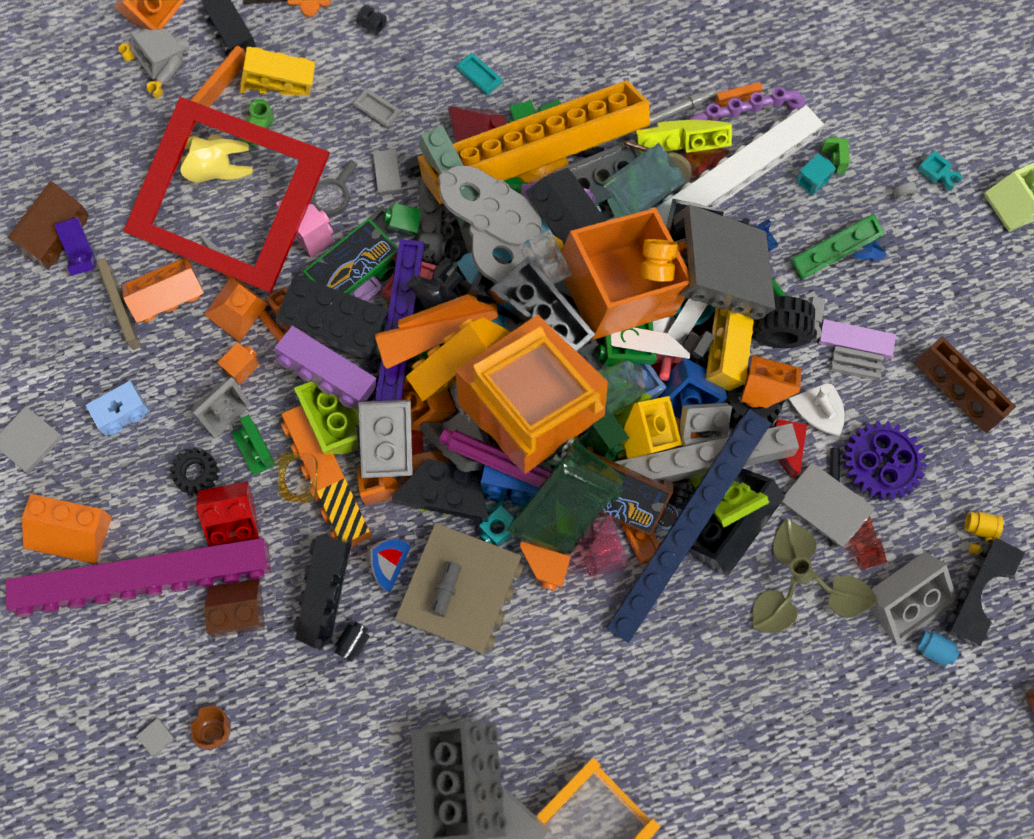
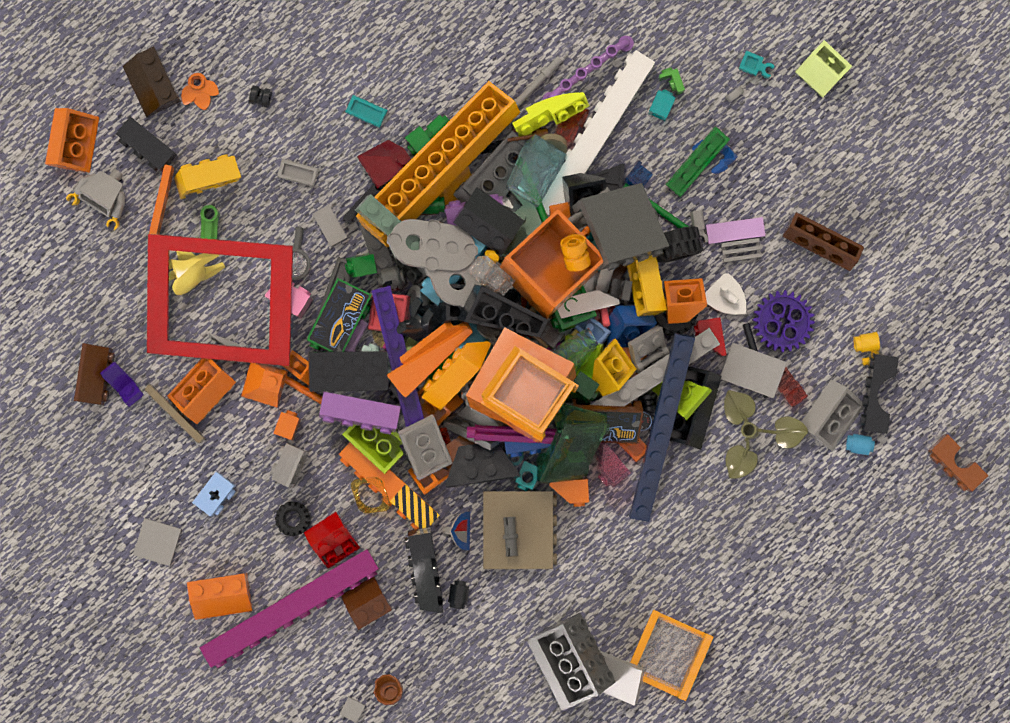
camera: 25 degrees left, 15 degrees up
green bracket [233,414,276,475] -> none
orange tile [714,82,763,108] -> none

